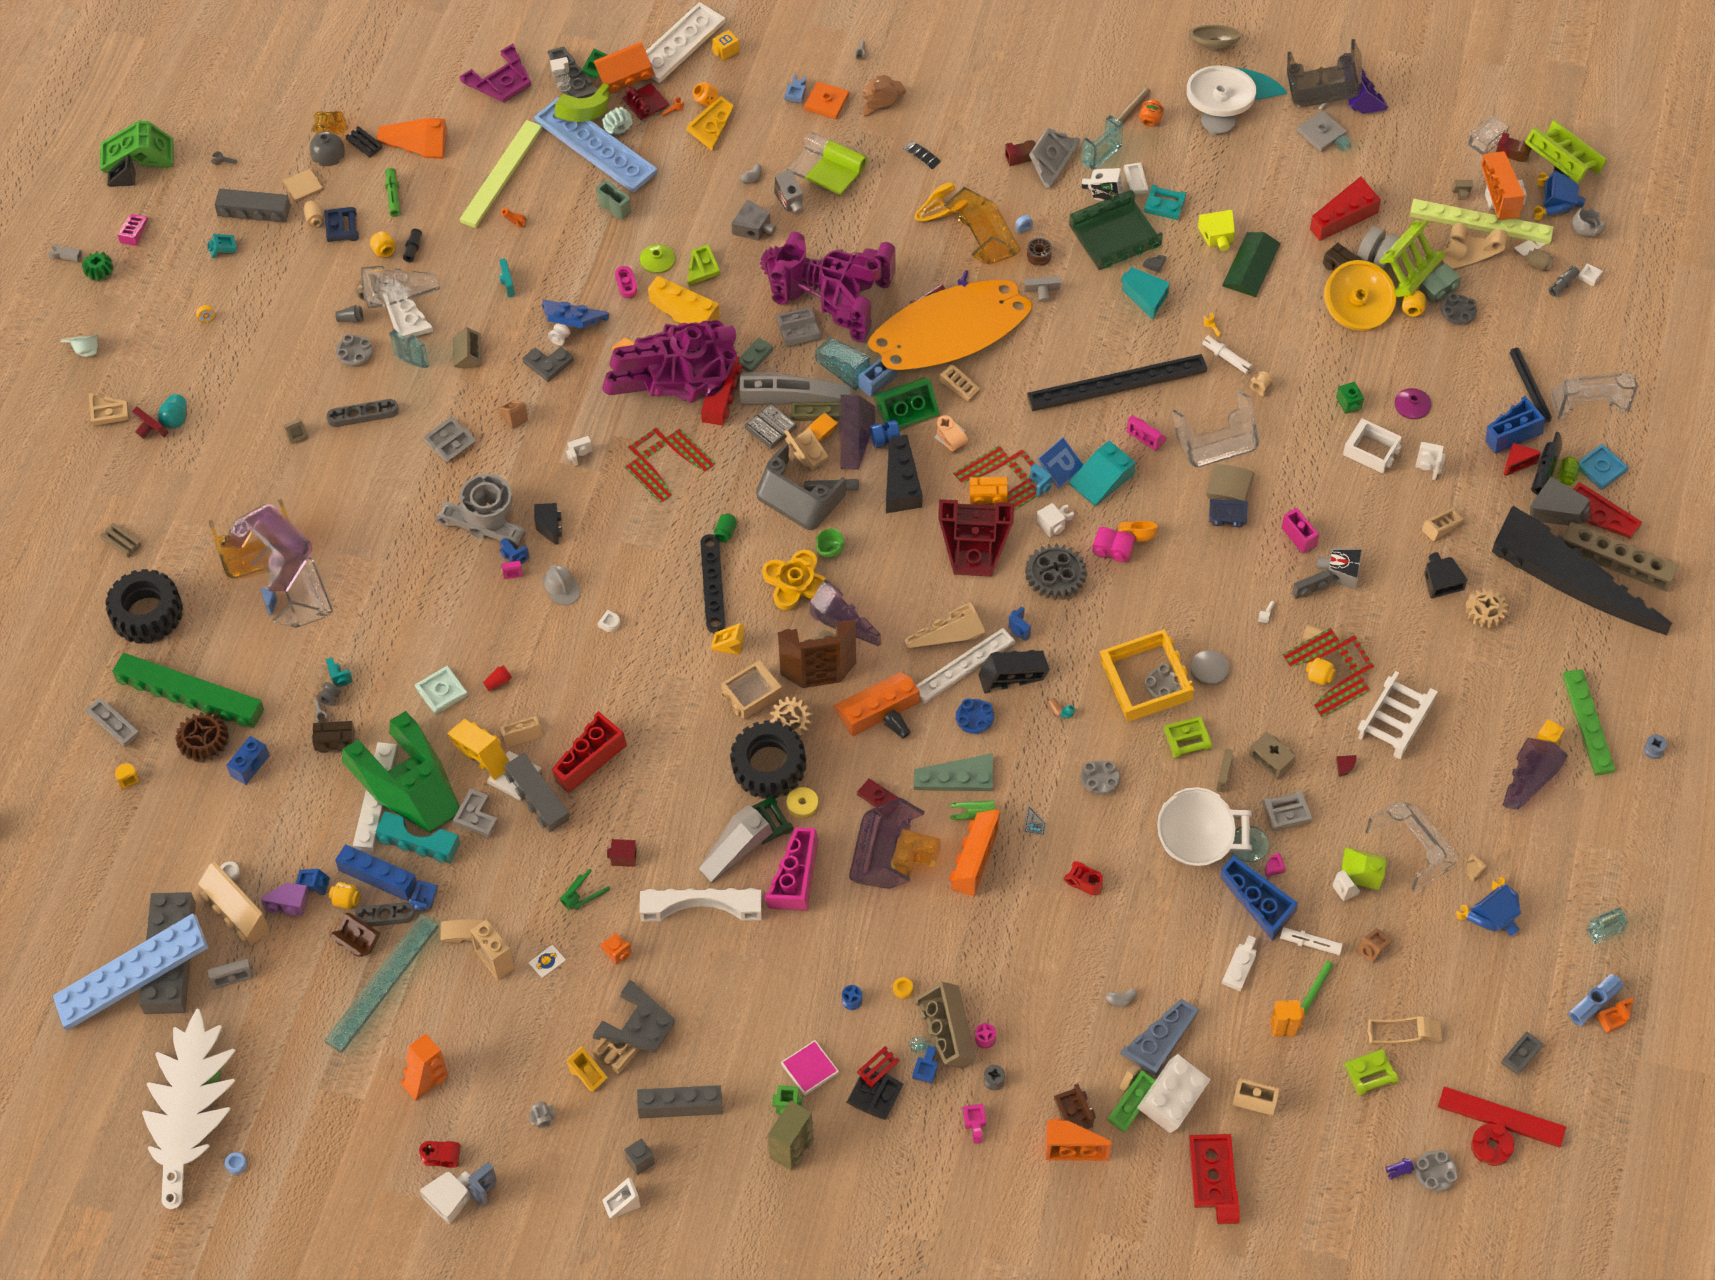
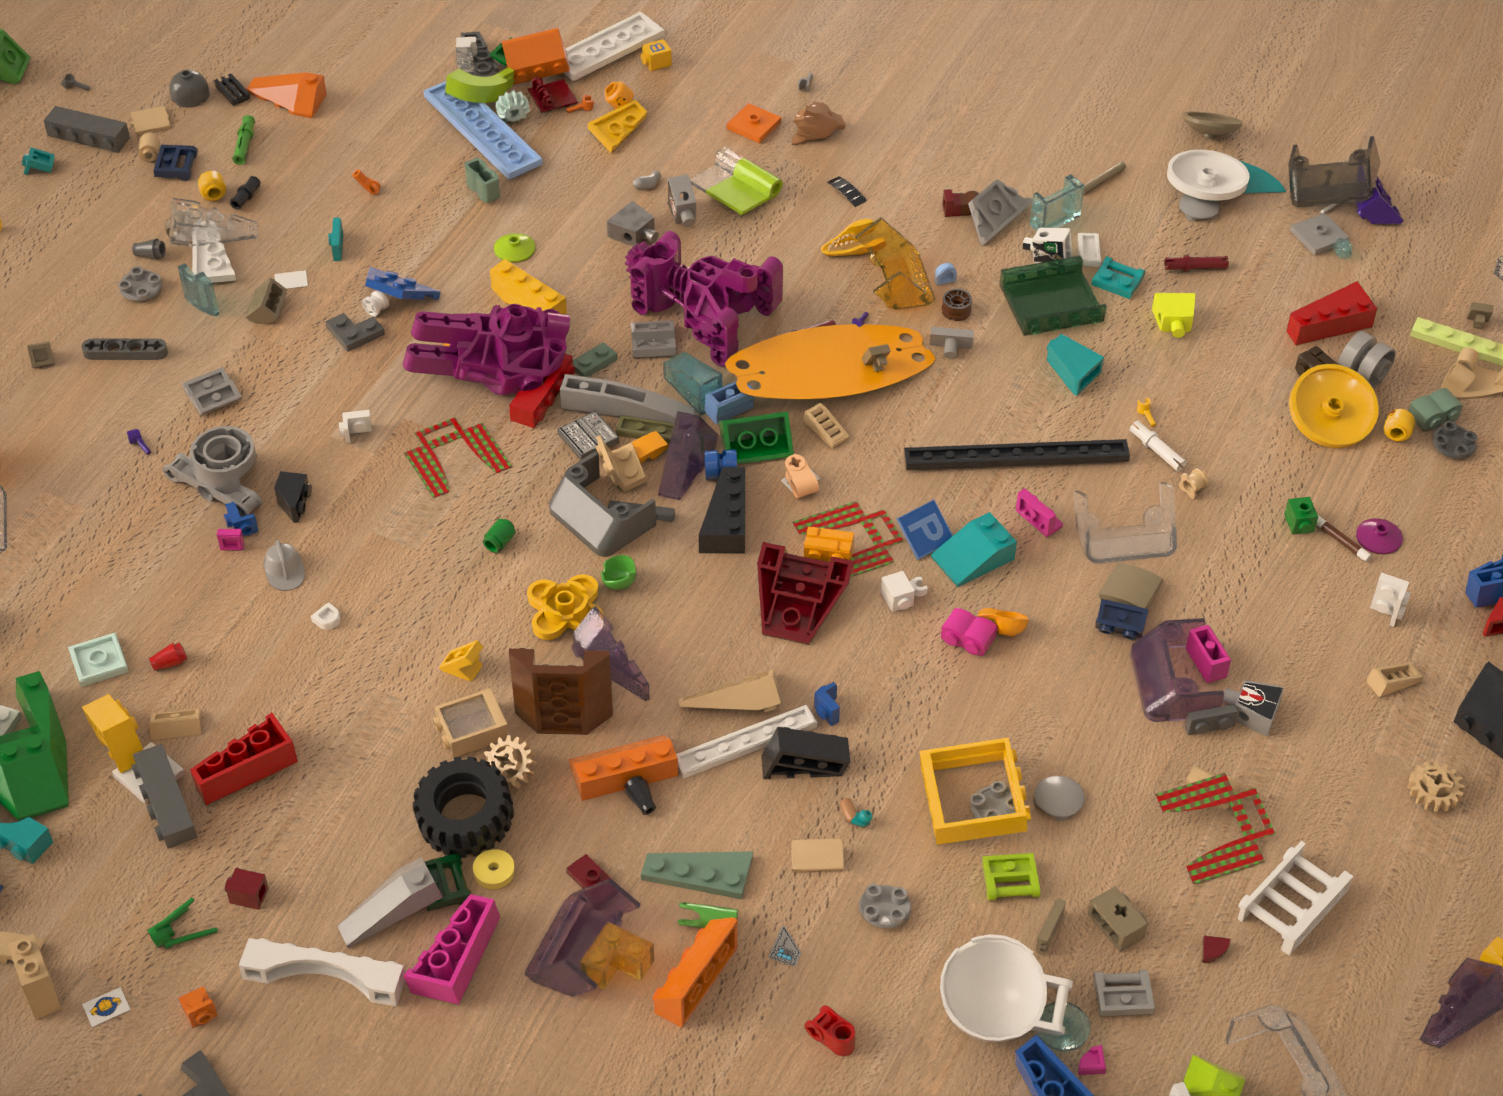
camera: 10 degrees right, 10 degrees down
clear yellow piece [312,111,347,134] -> none
light grey plate [453,788,498,838] -> none
magenta wing [459,43,531,103] -> none
yellowish green tile [460,120,542,228] -> none
medium nougat slope [498,400,528,429] -> none
dark pink plate [615,266,637,298] -> none
lime wing [687,244,721,286] -> none
black plate [700,534,725,634] -> none
medium blue plate [785,75,806,103] -> none
blue dish [956,698,994,734] -> none
dark grey gear [1025,543,1087,600] -> none
dark azure bracket [1030,463,1052,497] -> none
orange head [1139,99,1164,126] -> none
dark grey tile [1143,255,1166,273] -> none
dark green slope [1222,232,1280,297] -> none
white hand [1258,601,1275,623] -> none
yellow head [1306,658,1336,686] -> none
white window [1343,418,1402,473] -> none
lime fence [1379,220,1445,297] -> none
black torso [1424,552,1467,599] -> none
none -> dark purple hand [127,429,151,455]
none -> white sticker [274,270,308,289]
none -> tan slope [791,838,844,872]
none -> dark tan tile [862,344,891,372]
none -> windscreen [1130,618,1224,722]
none -> dark red pin [1164,255,1229,272]
none -> reddish brown bar [1316,515,1372,562]

